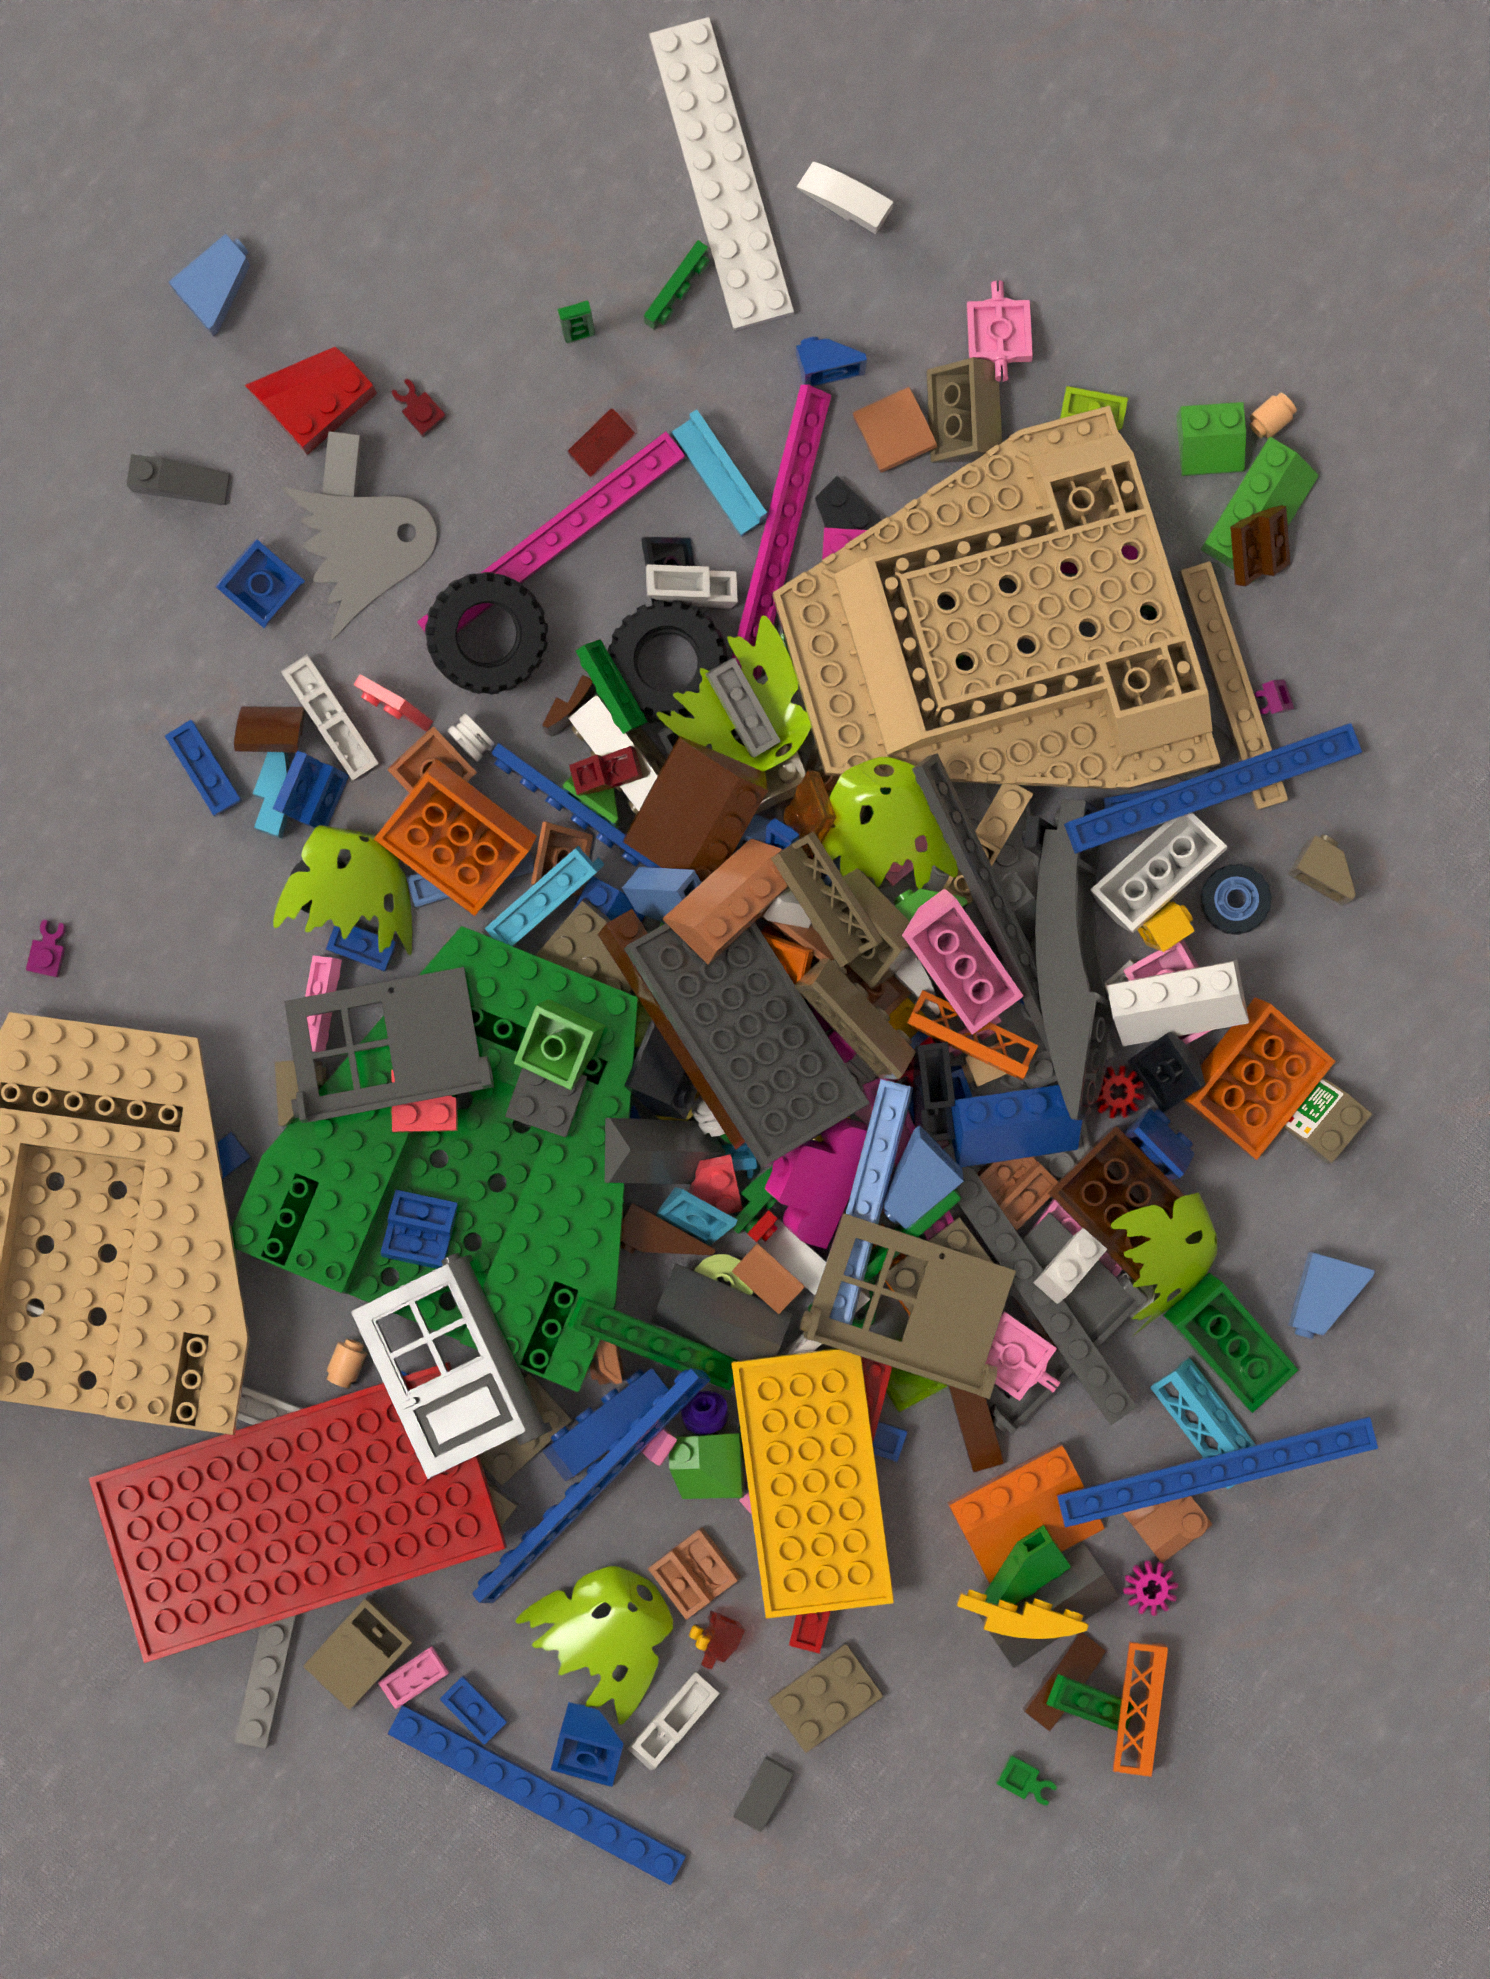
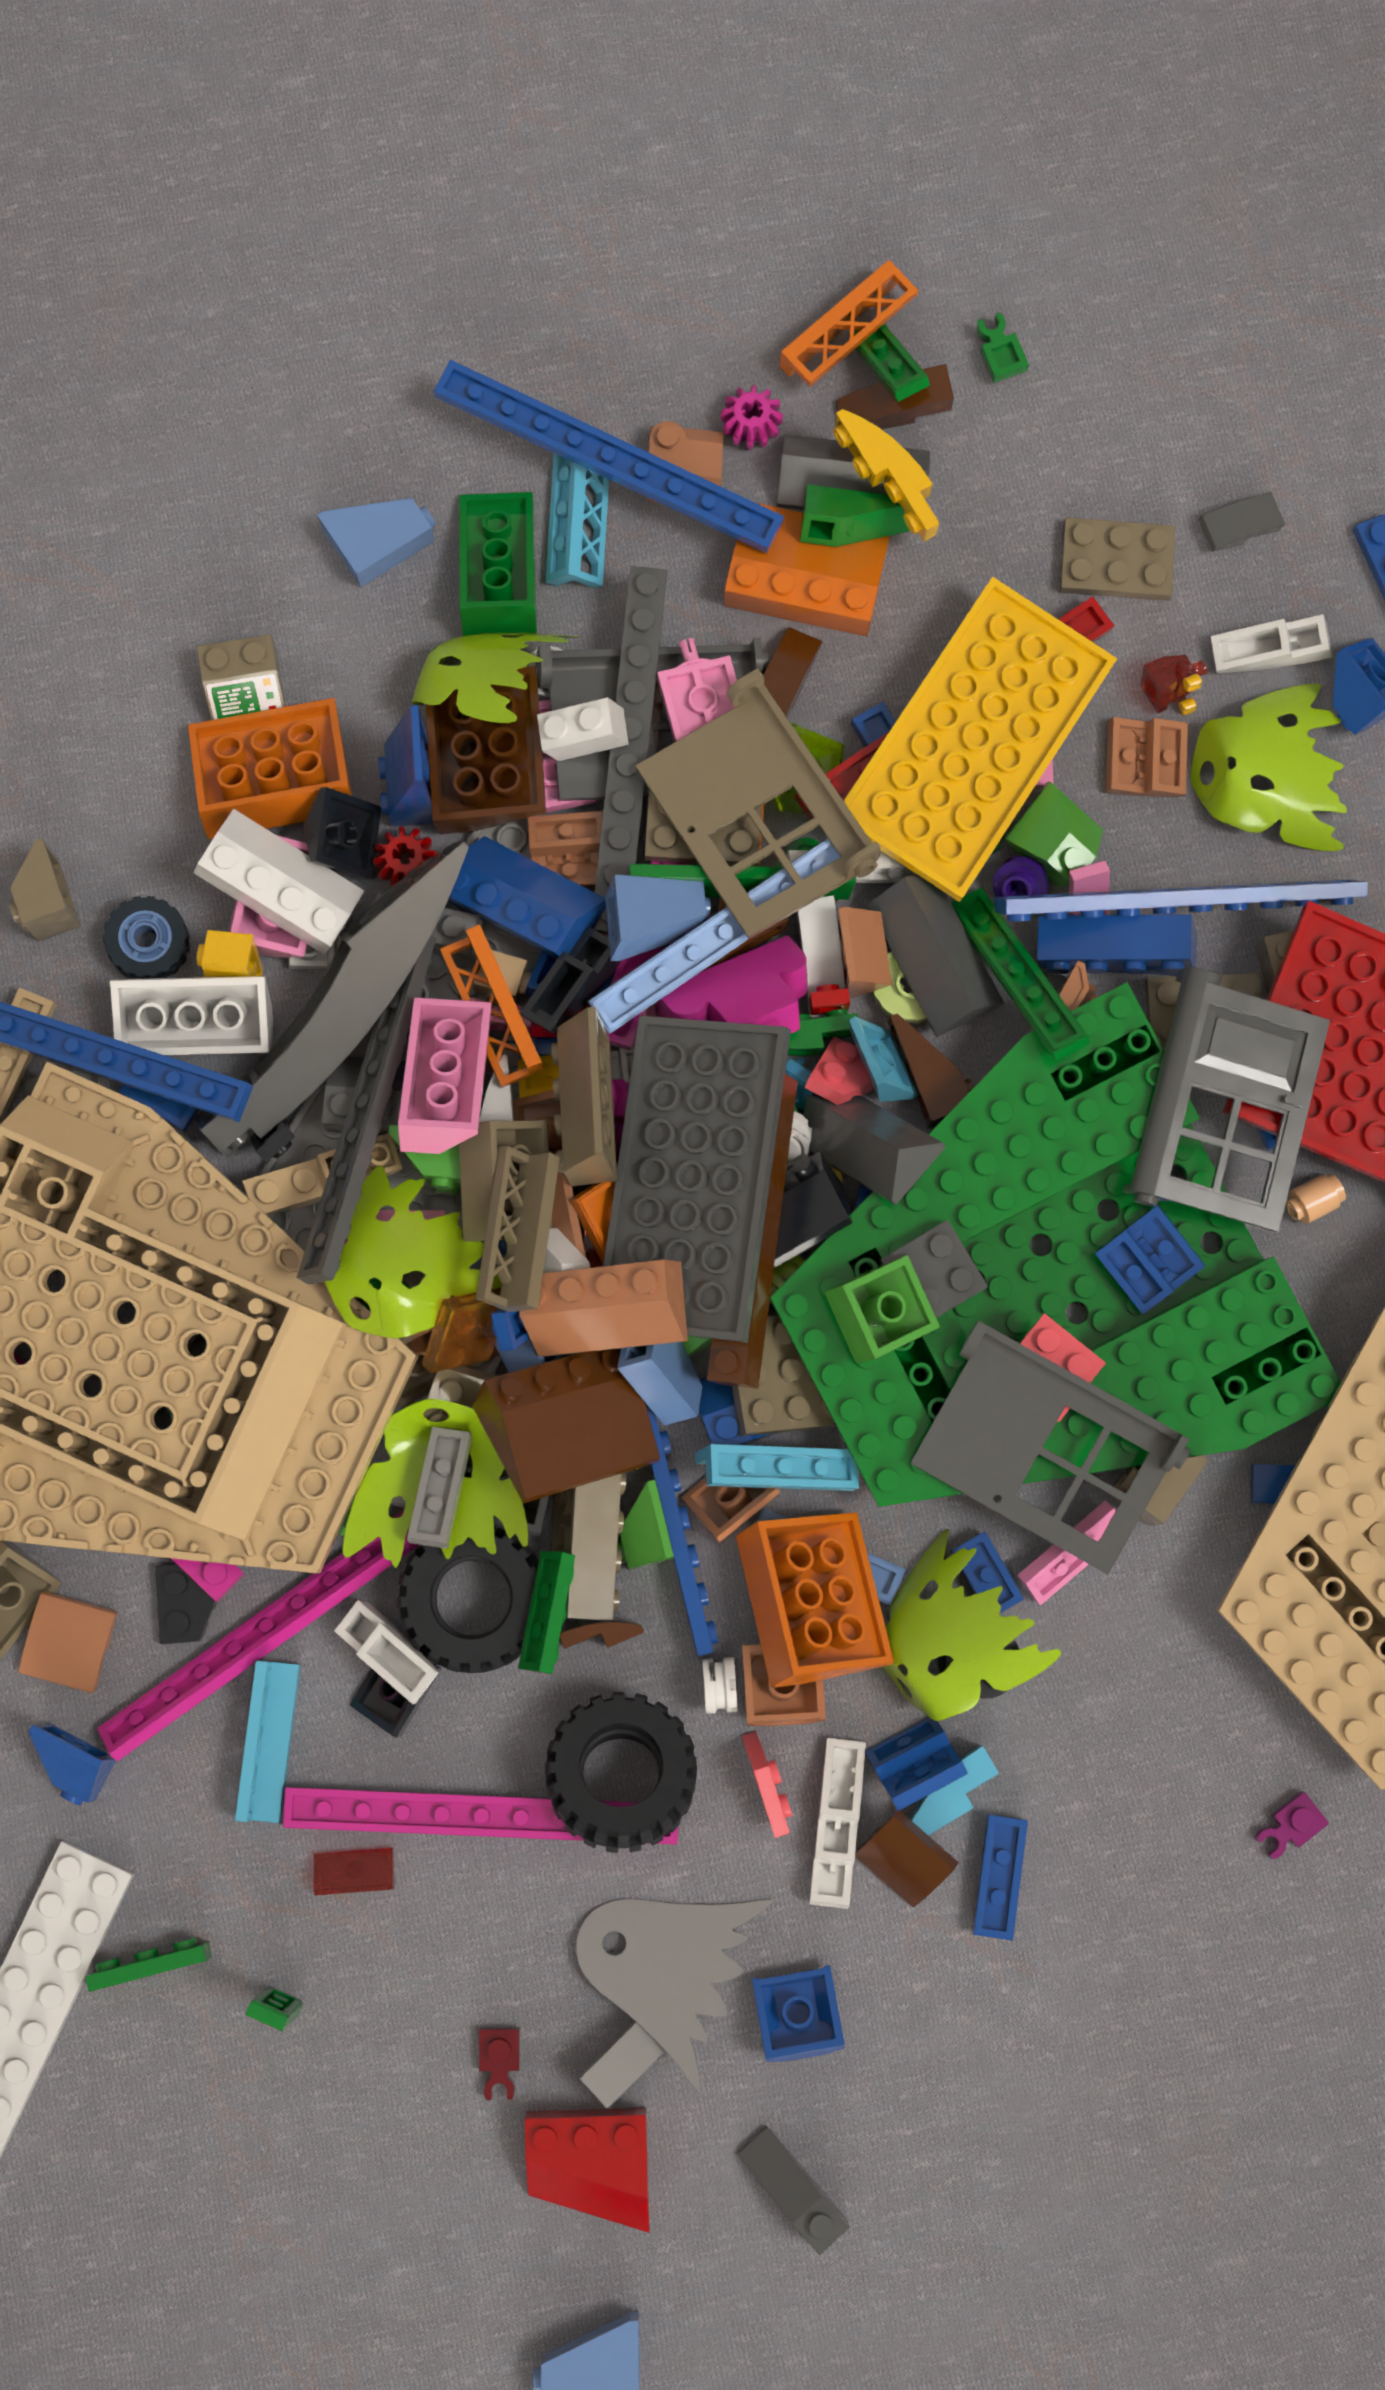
camera: 145 degrees left, 5 degrees down
dark red slope [569,746,644,796] -> none

